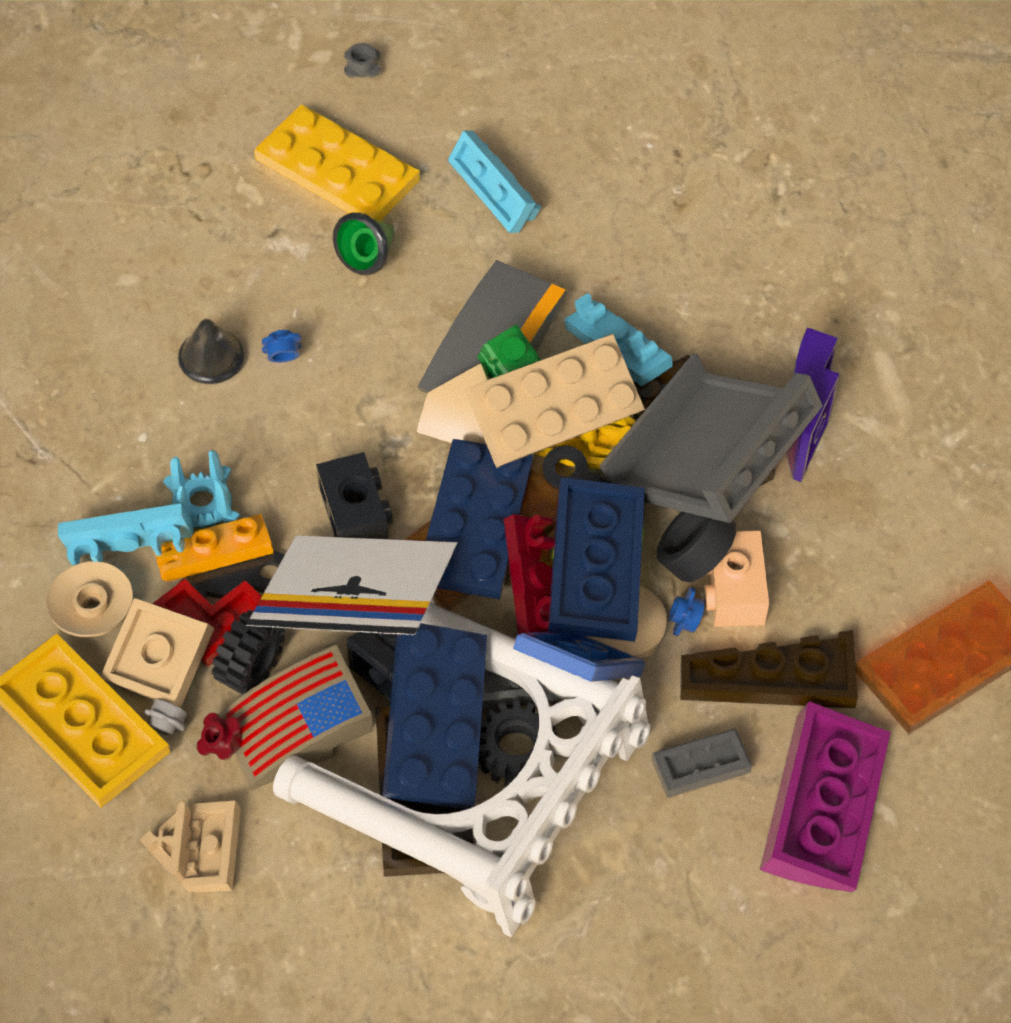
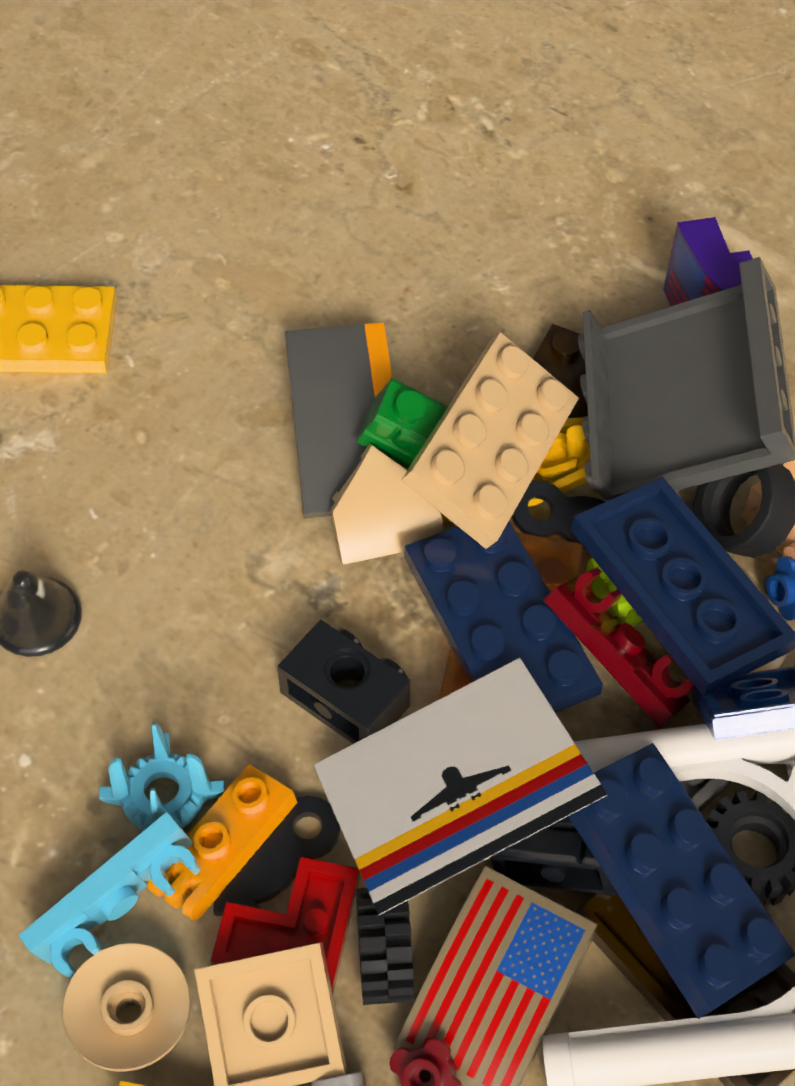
camera: 35 degrees left, 0 degrees up
blue plate [262,330,302,363] -> none
green hat [332,212,395,275] -> none
medium azure plate [448,130,542,233] -> none
medium azure plate [564,293,673,386] -> none

